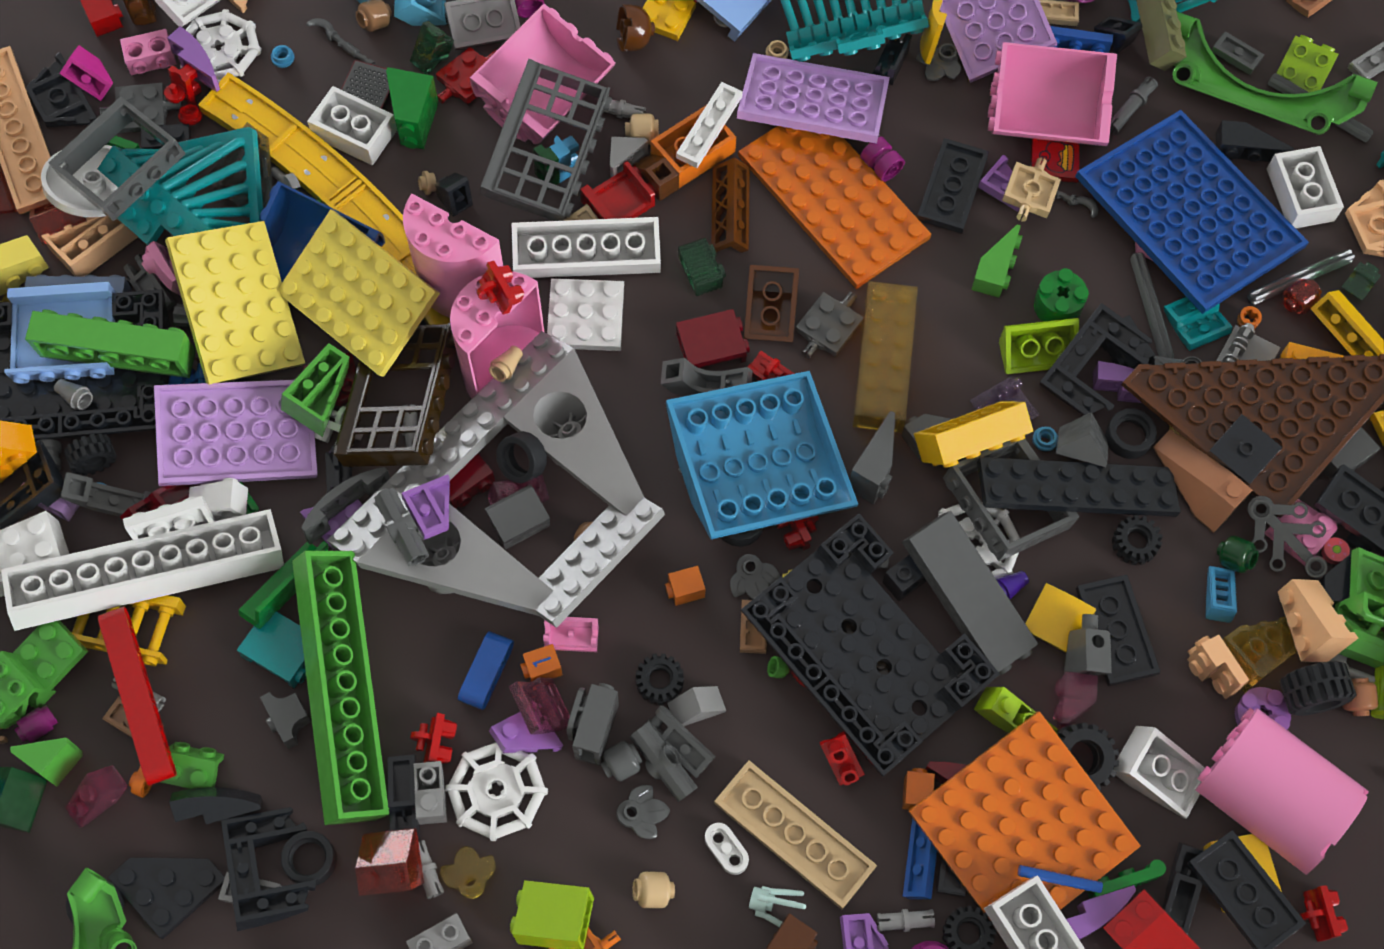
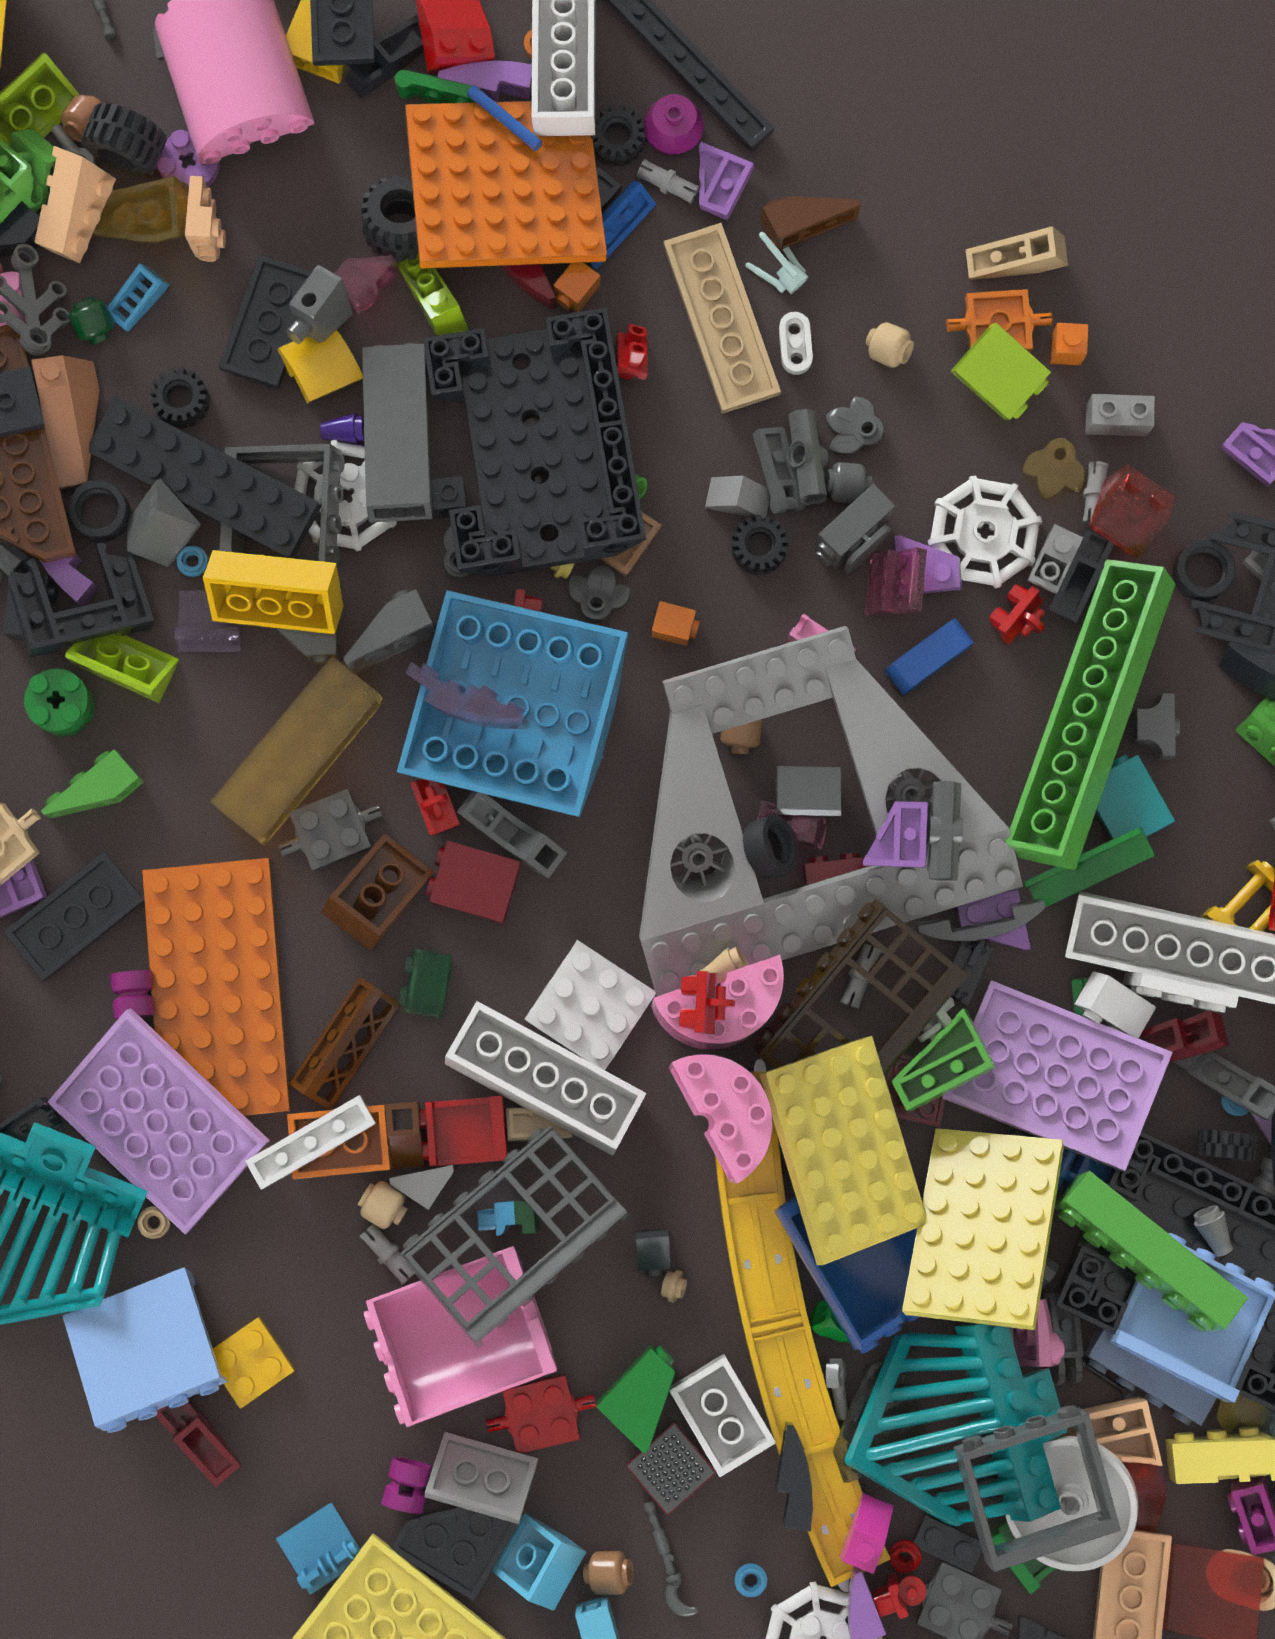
camera: 150 degrees left, 15 degrees up
clear green brick [410,21,454,74] -> none
orange brick [520,644,563,685] -> none
reddish brown cylinder [616,4,655,52] -> none
white slope [1113,726,1205,819] -> none
none -> clear purple slope [405,662,530,729]
none -> black slope [775,1421,813,1532]
none -> dark pink slope [839,1493,894,1574]

